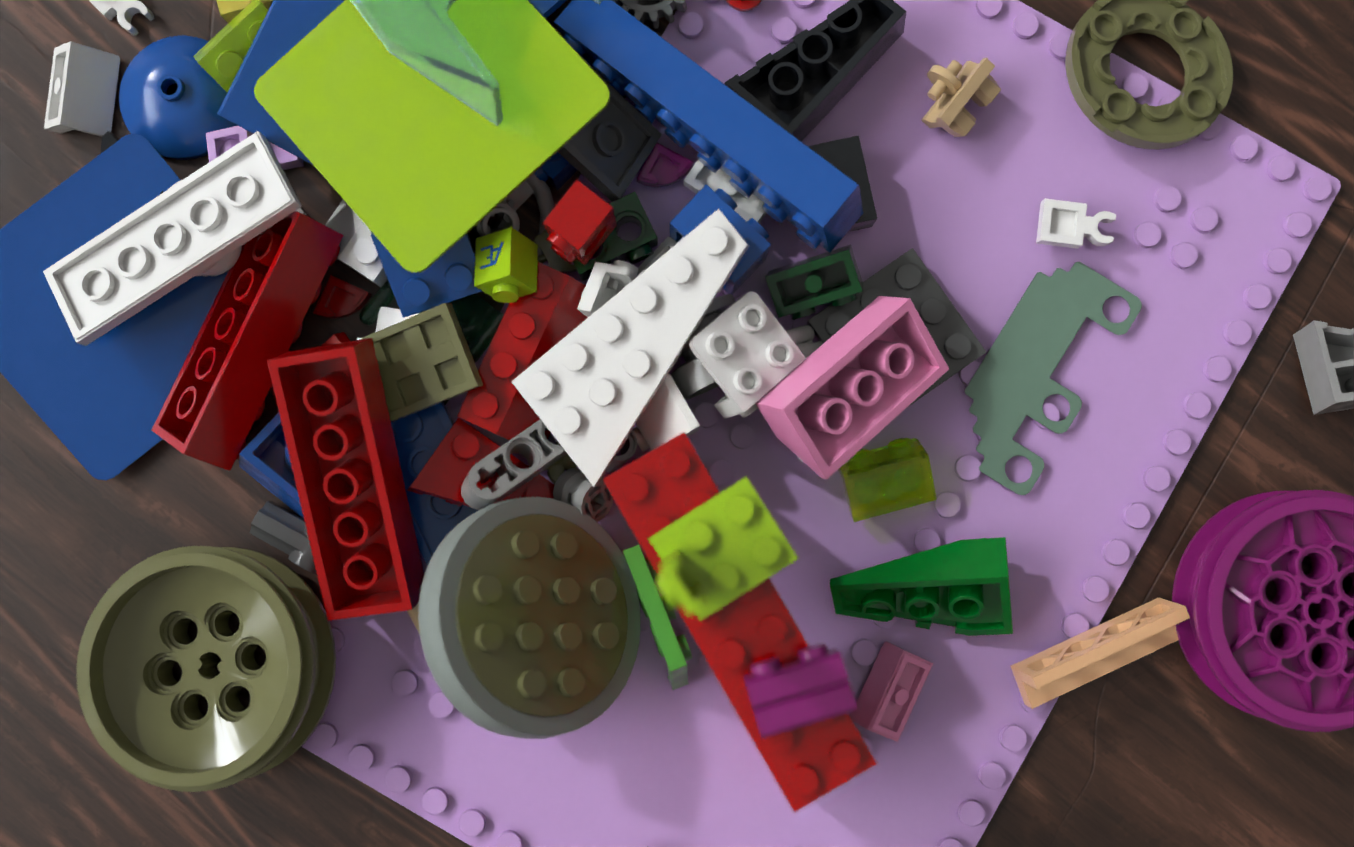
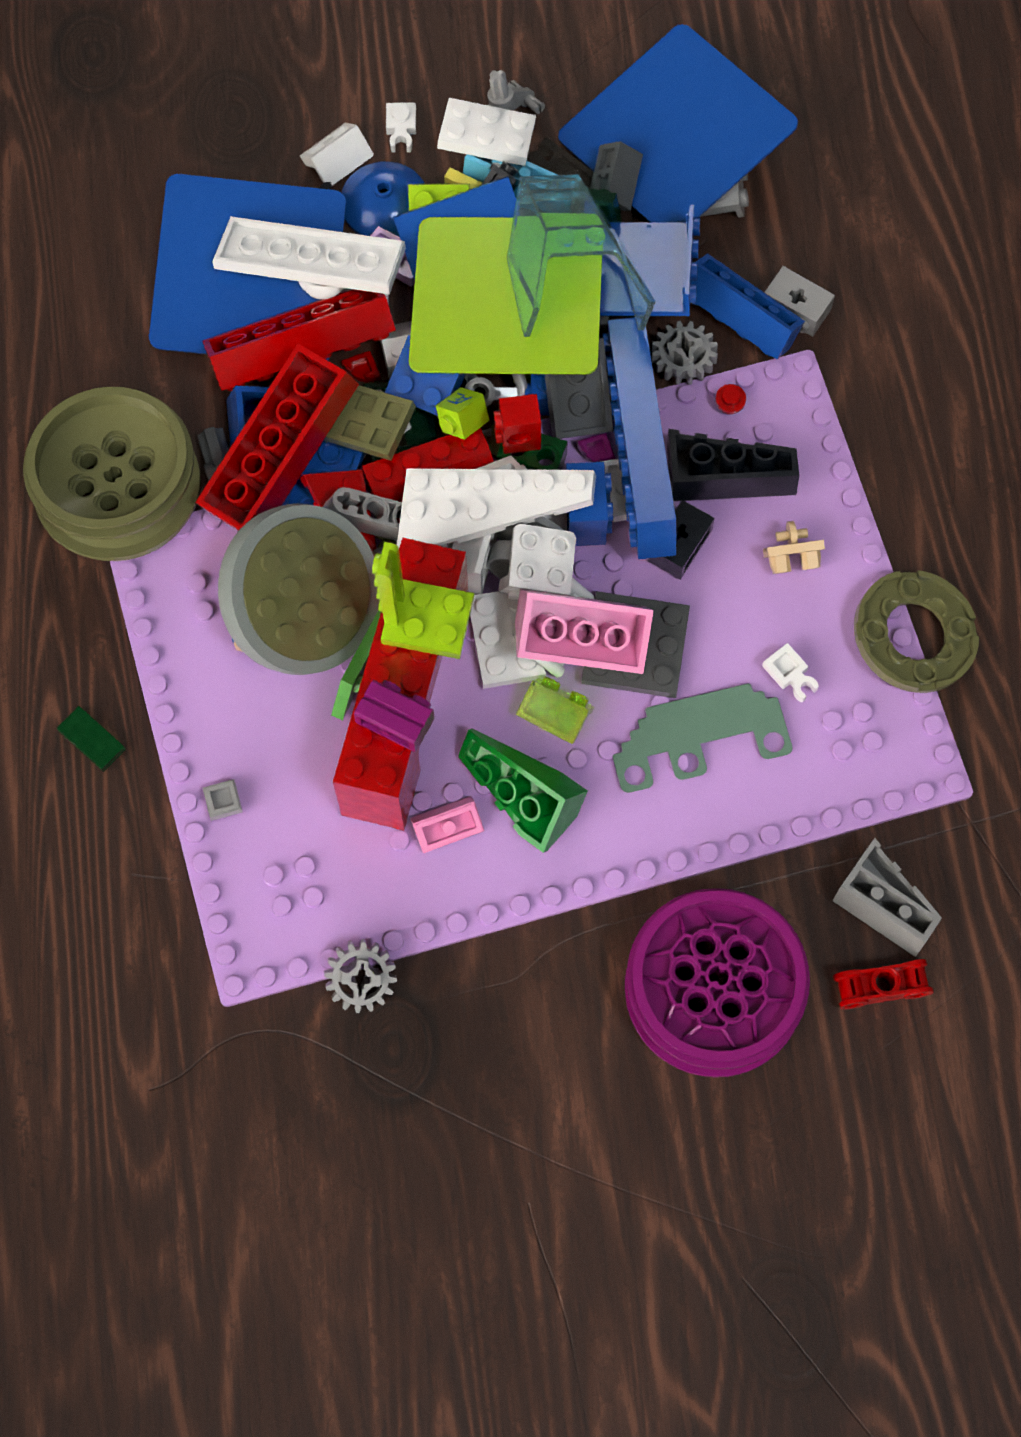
camera: 45 degrees right, 15 degrees down
dark green brick [765,244,864,320] -> none
light nougat fence [1011,597,1190,709] -> none
none -> white plate [470,591,546,689]

